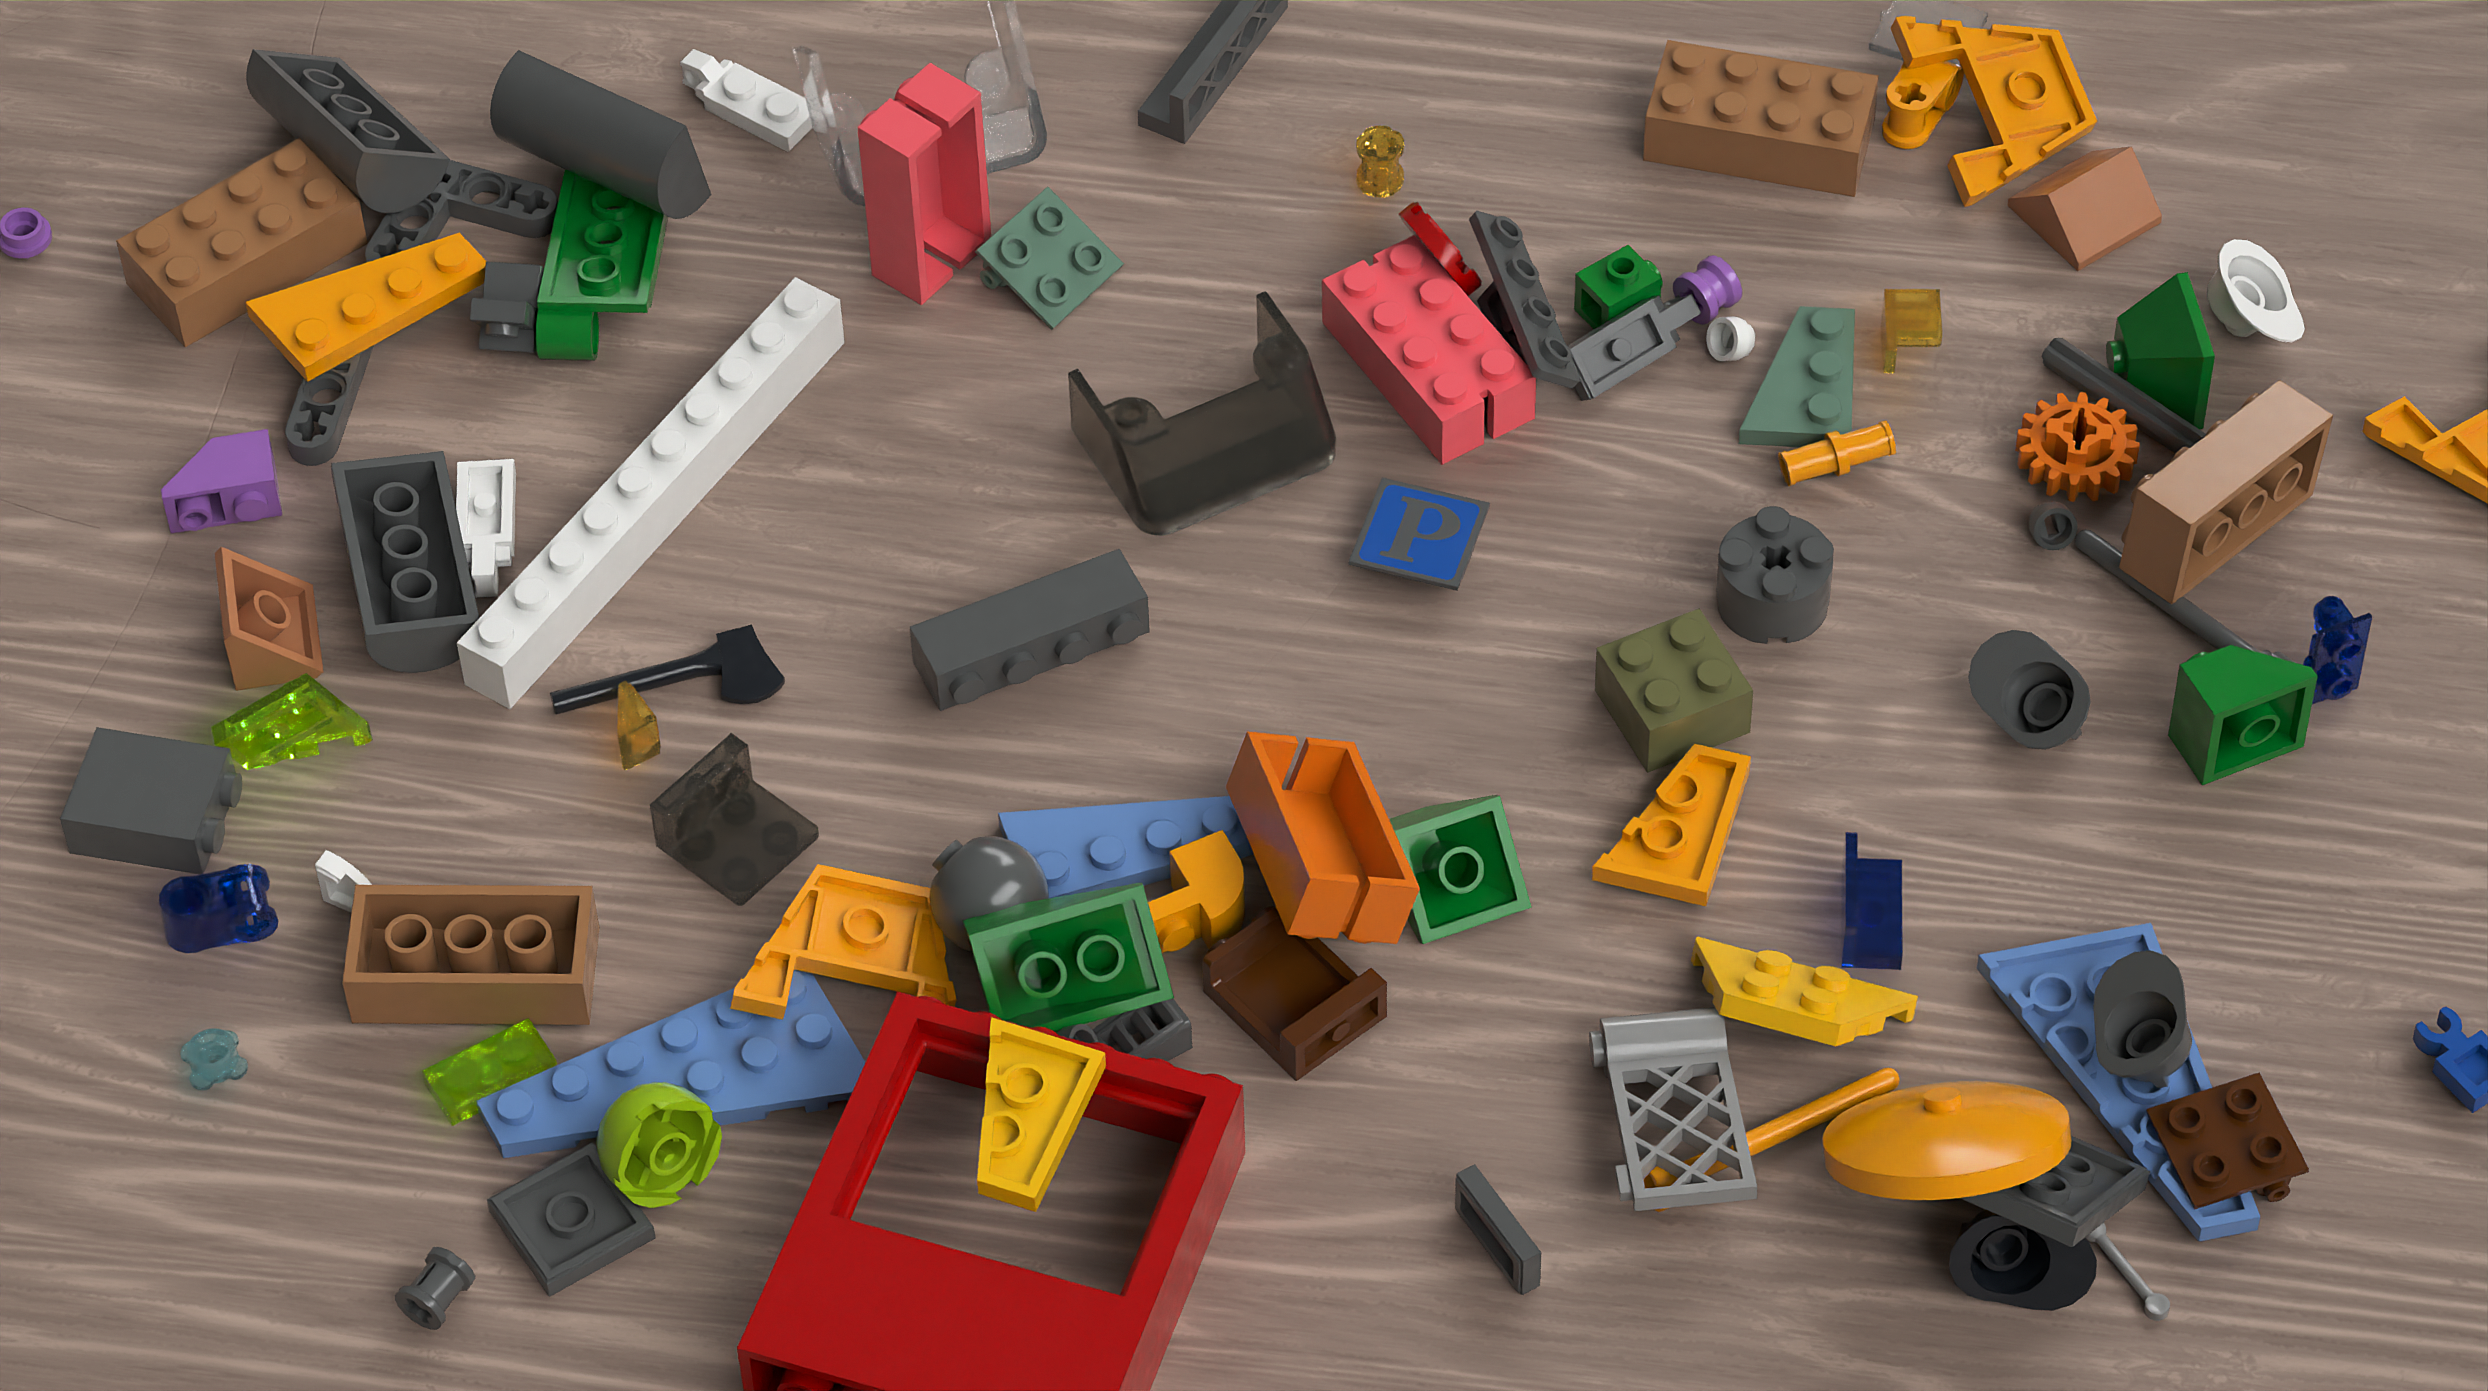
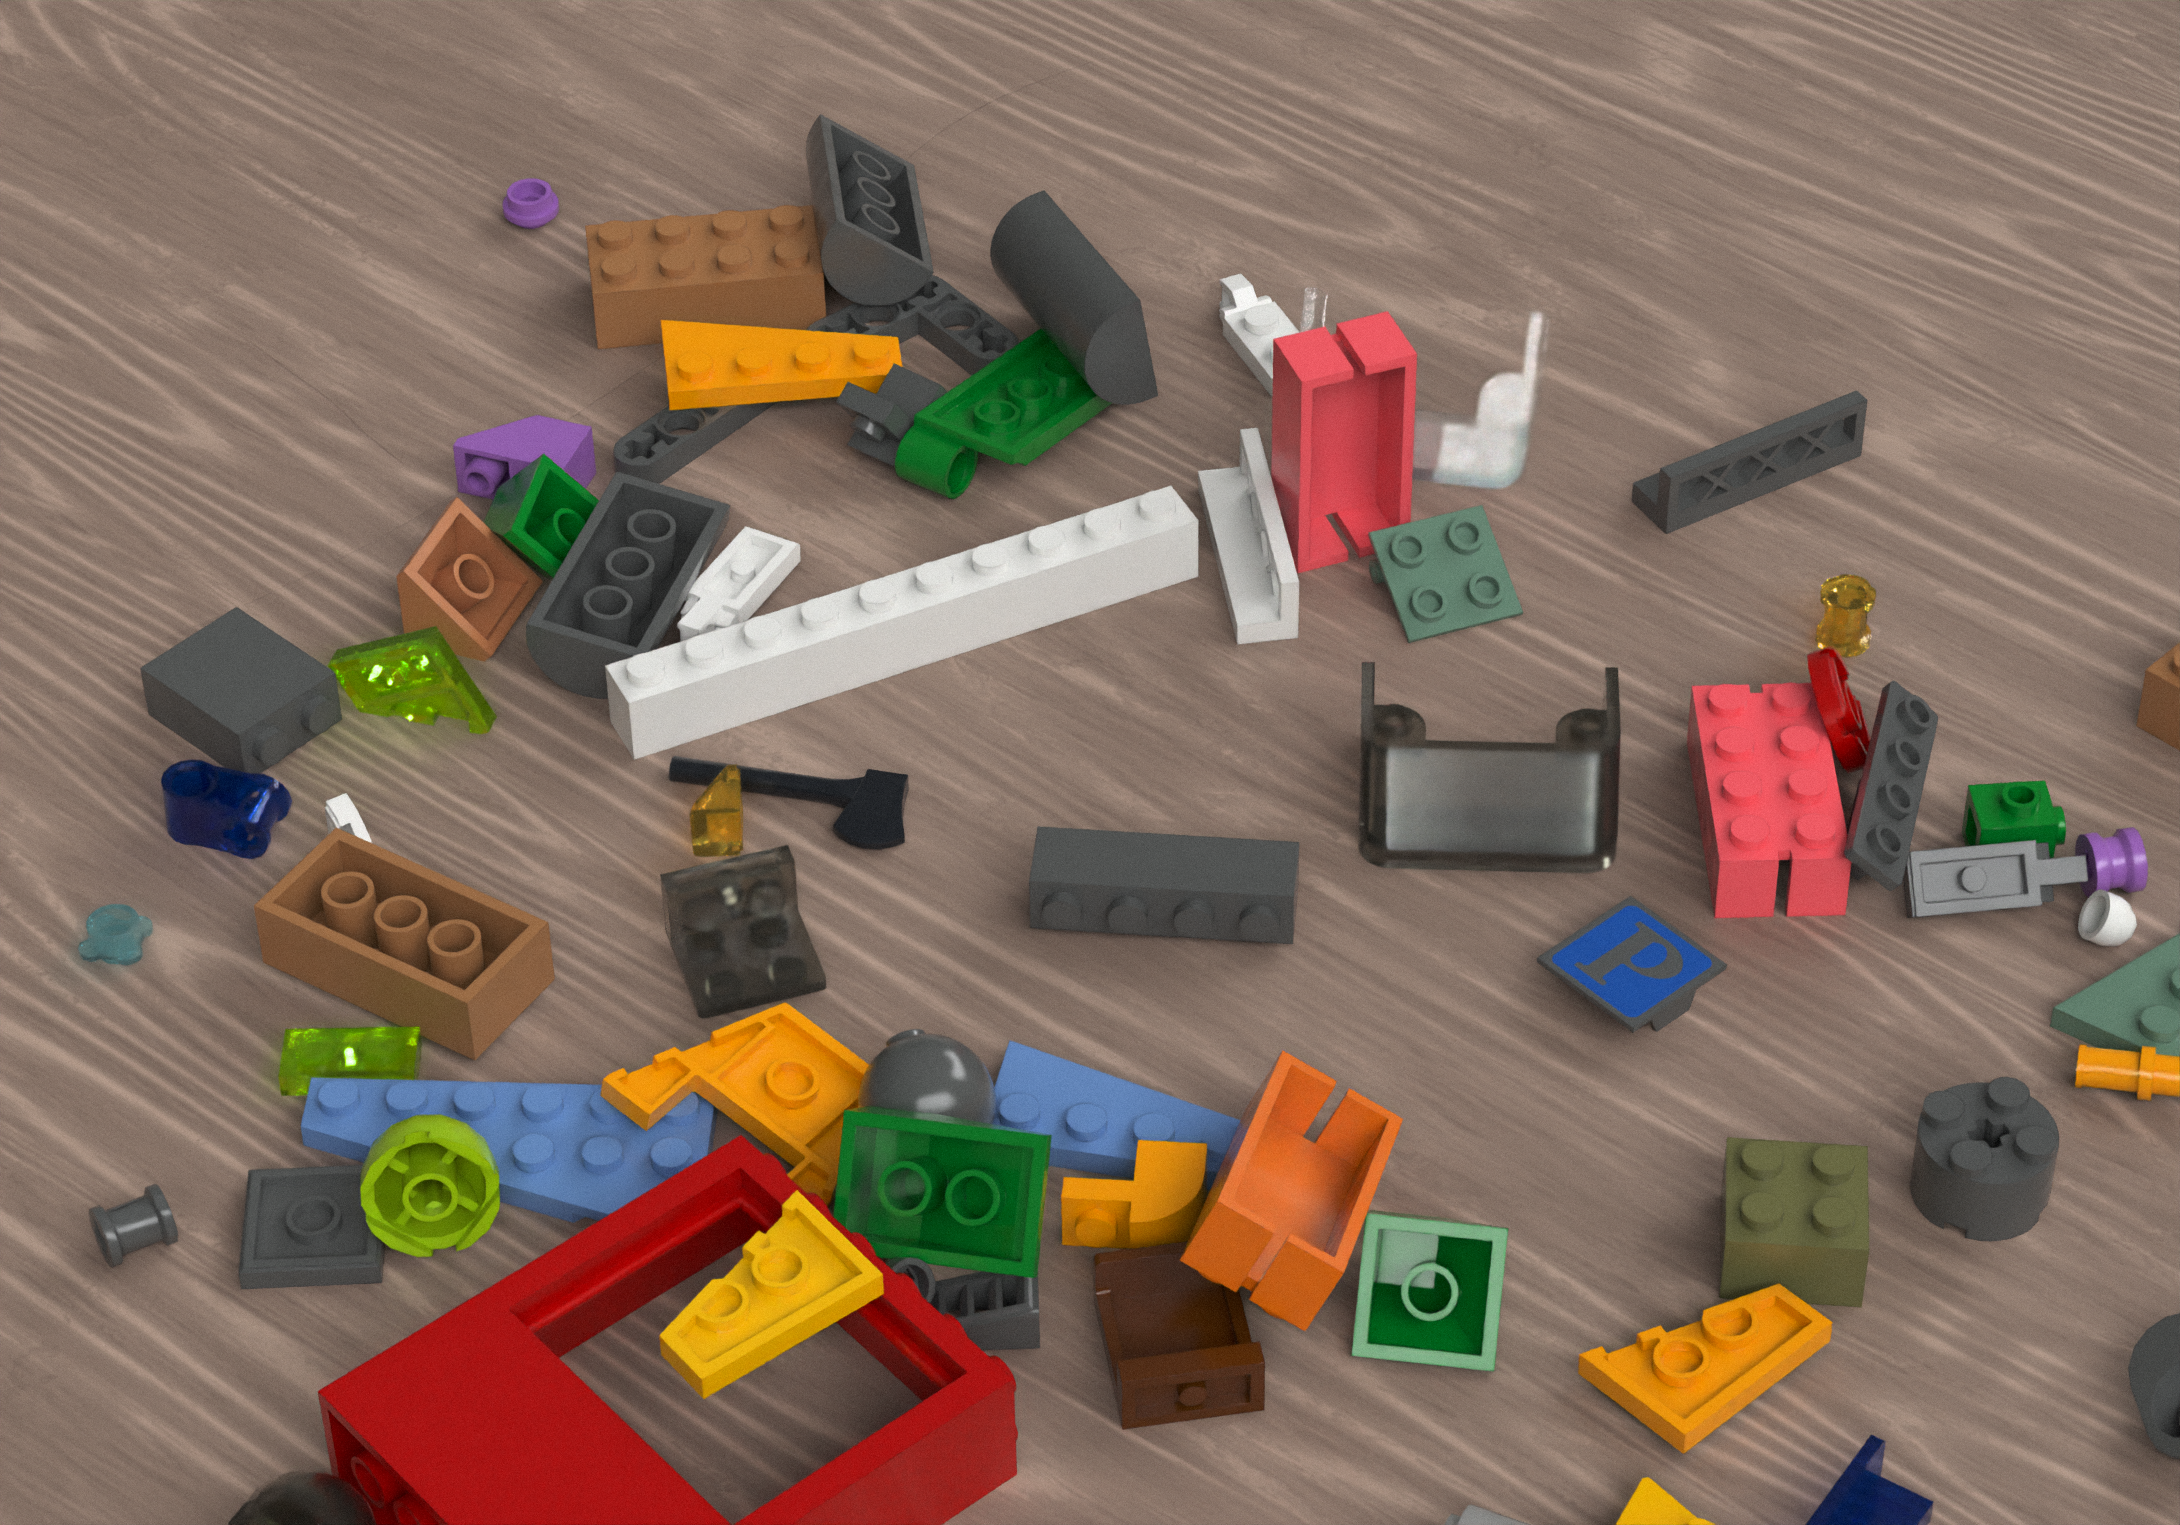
camera: 30 degrees right, 10 degrees down
none -> green slope [484,453,599,581]
none -> white fence [1198,428,1299,644]

